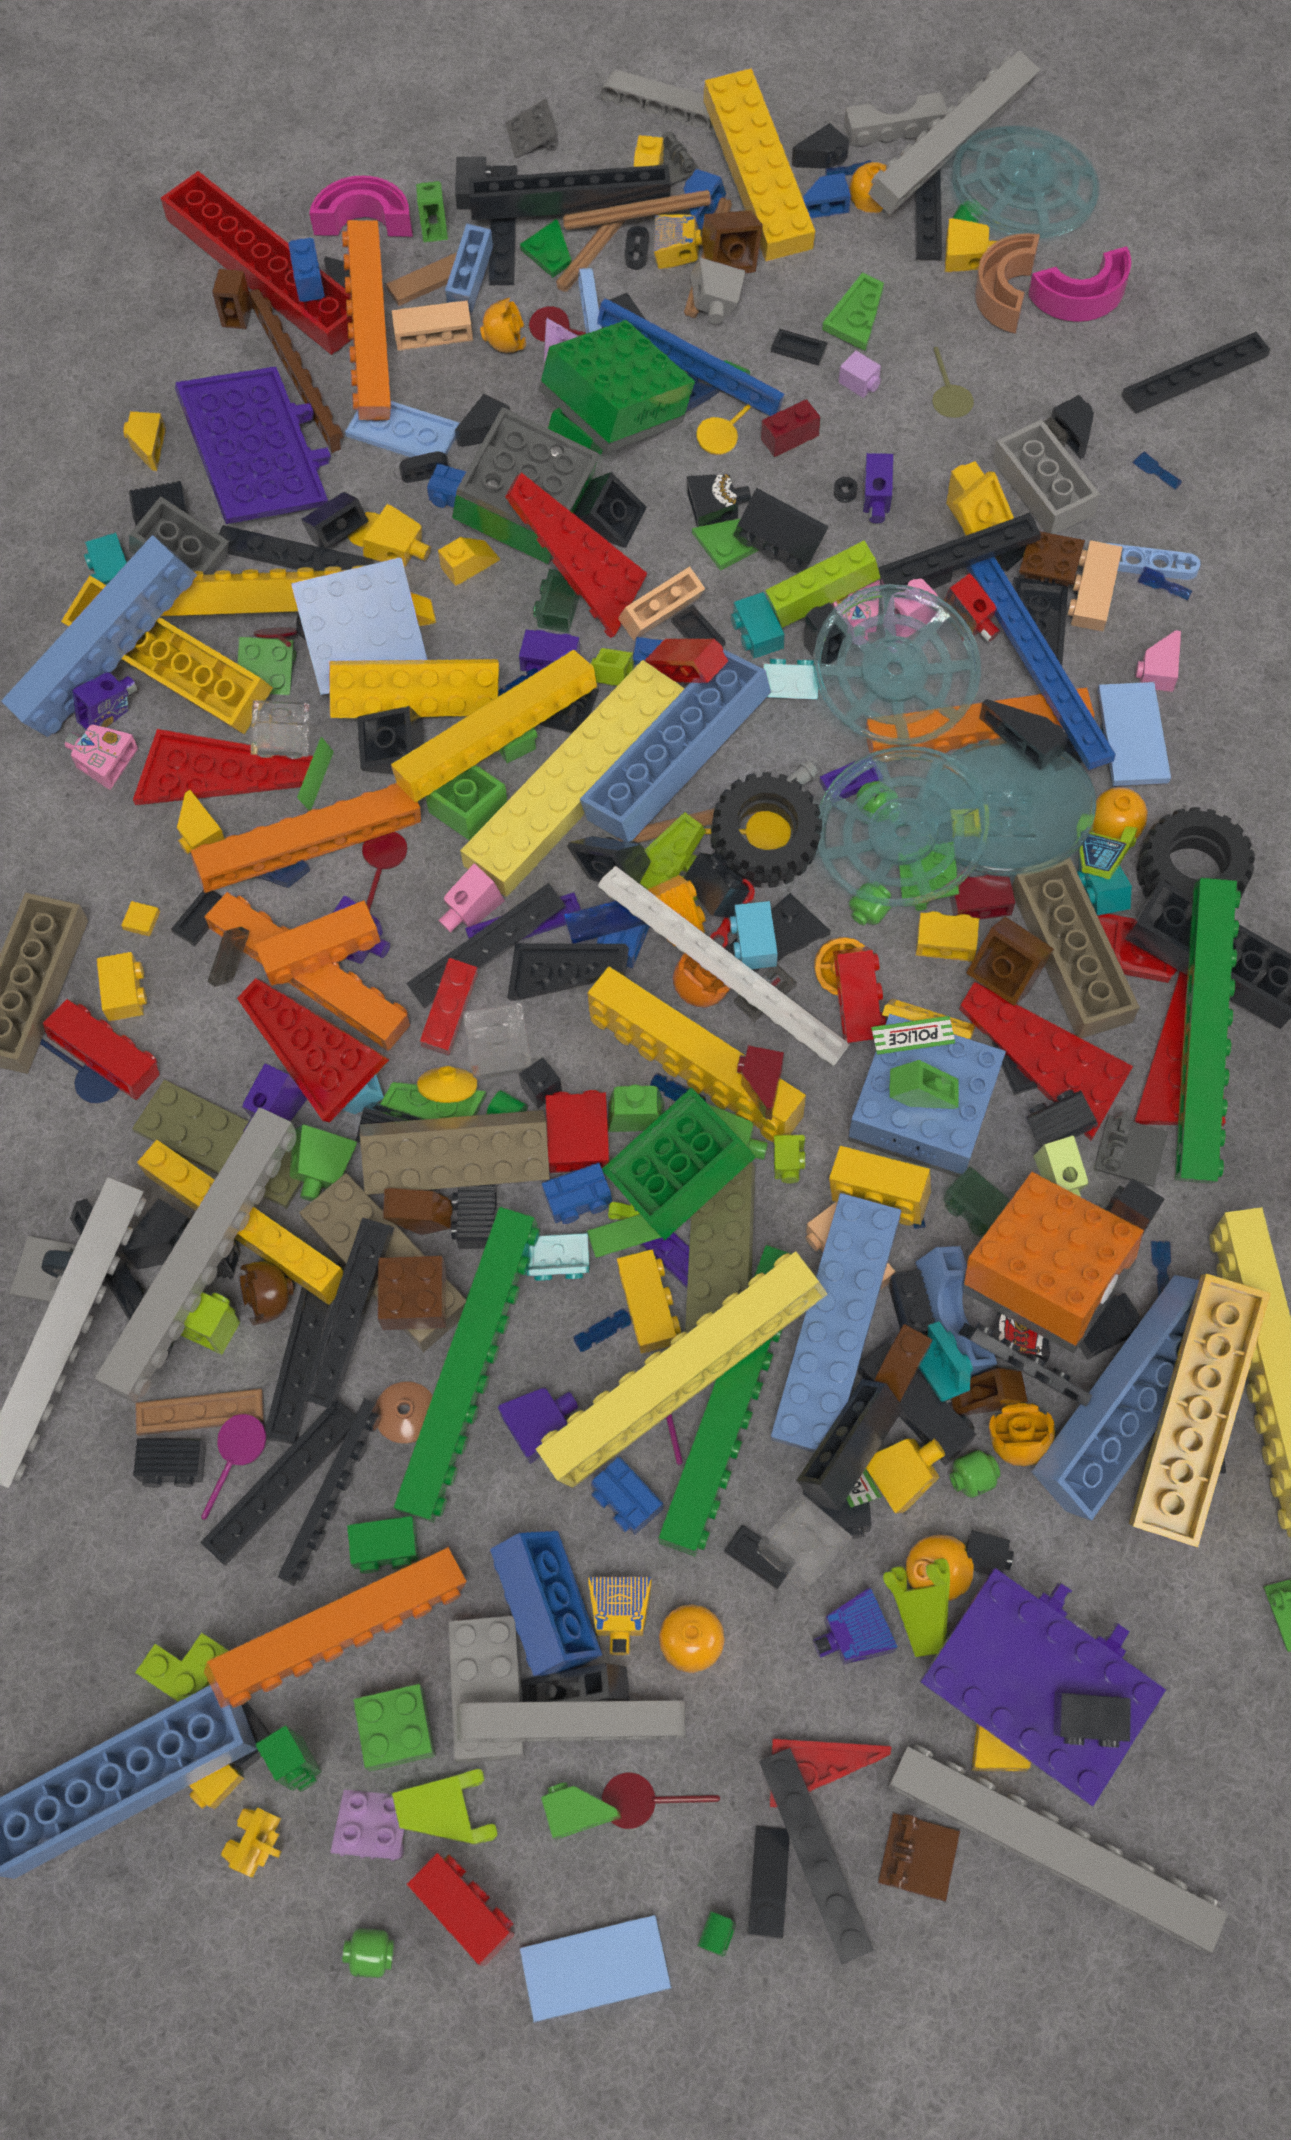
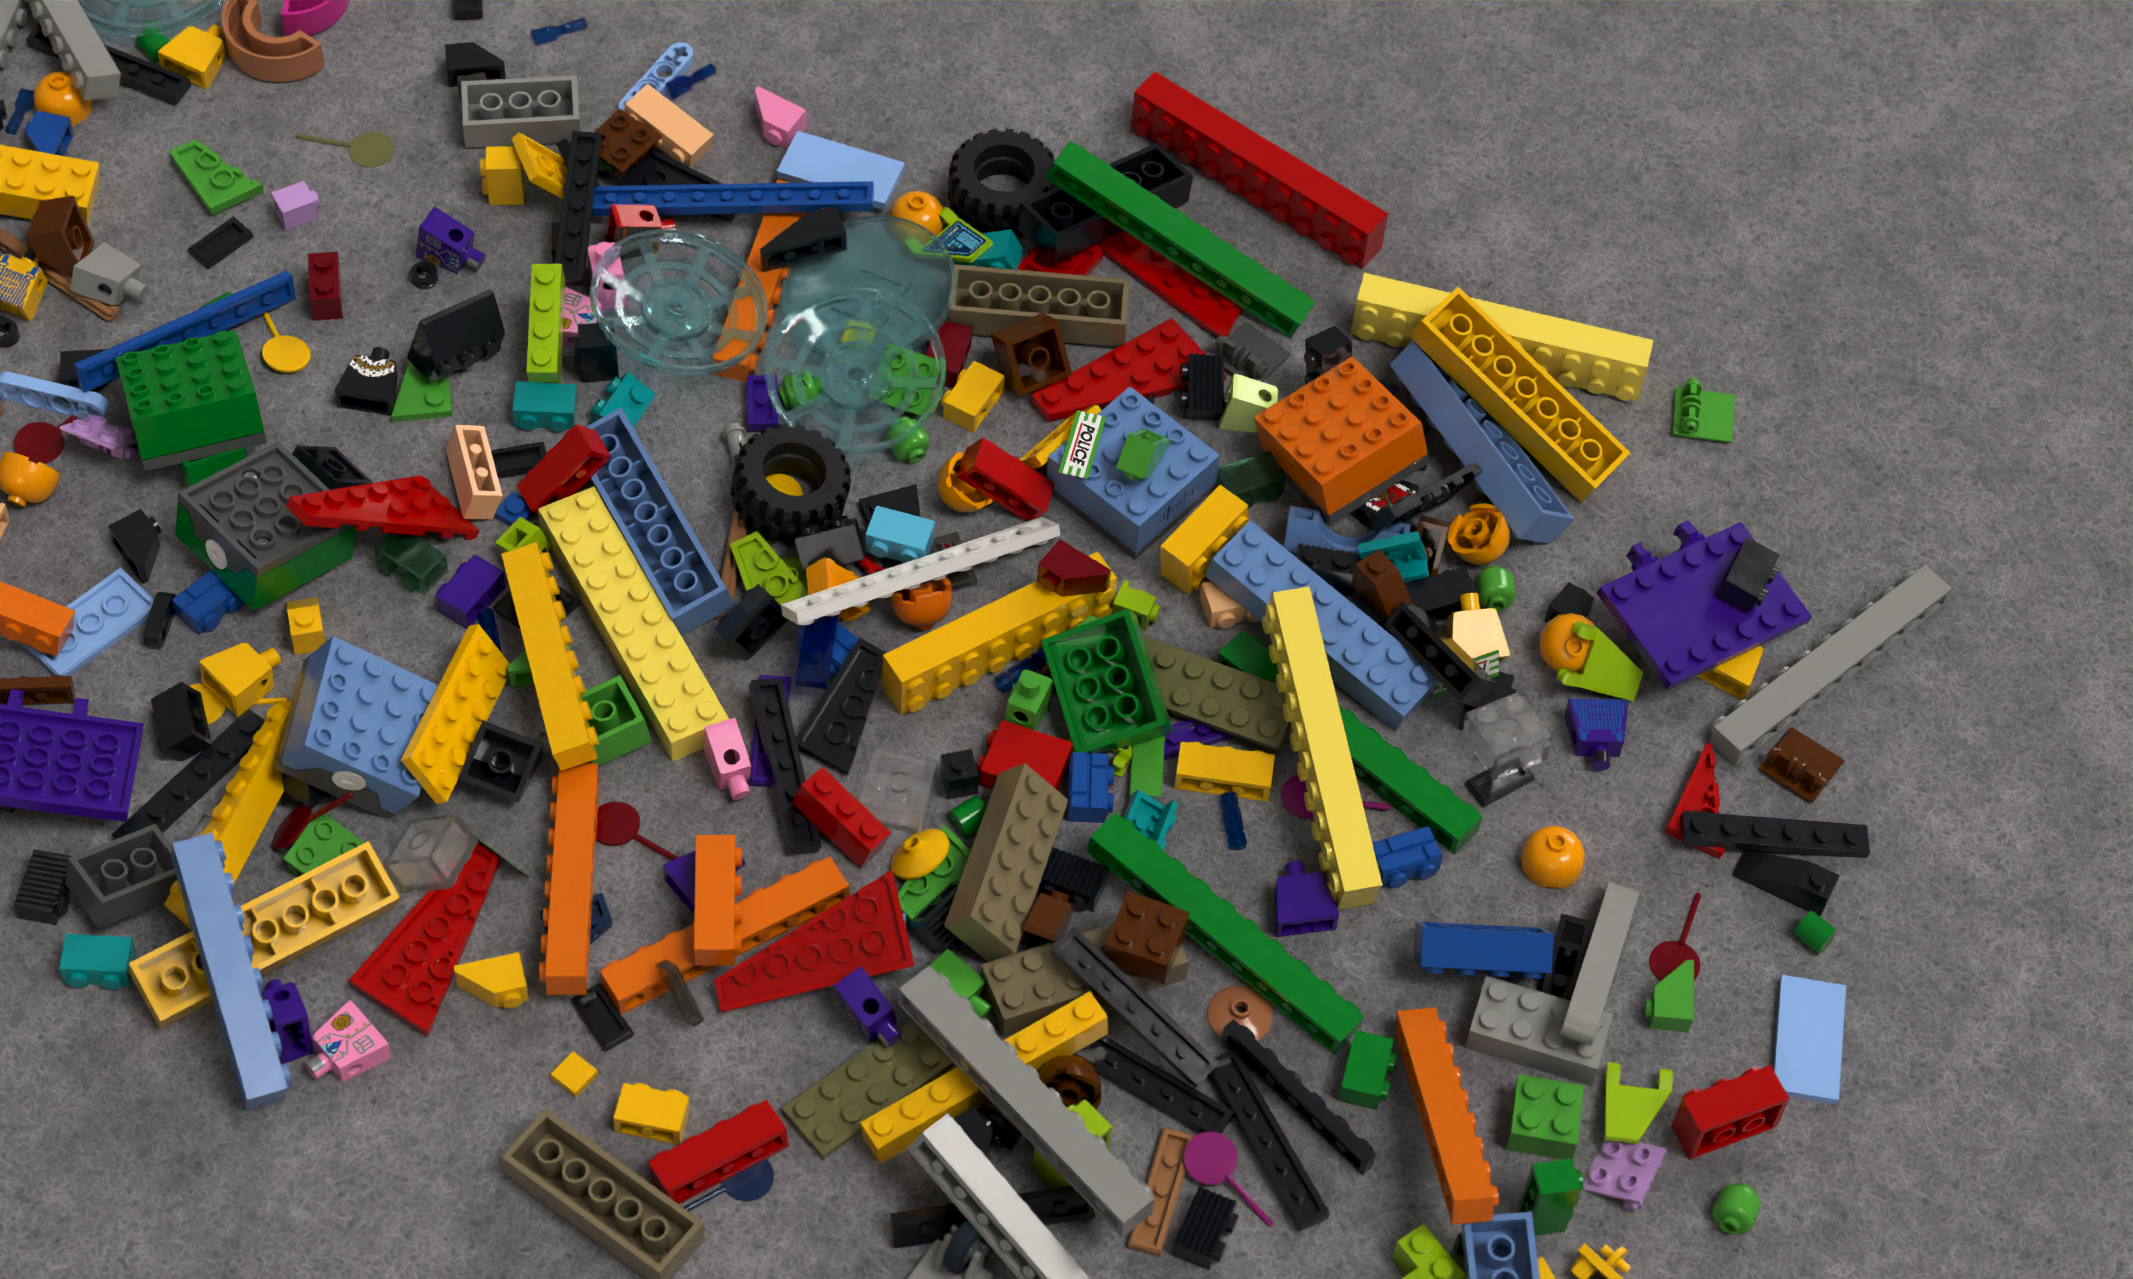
camera: 75 degrees left, 10 degrees down
torso [588,1577,652,1655] -> none

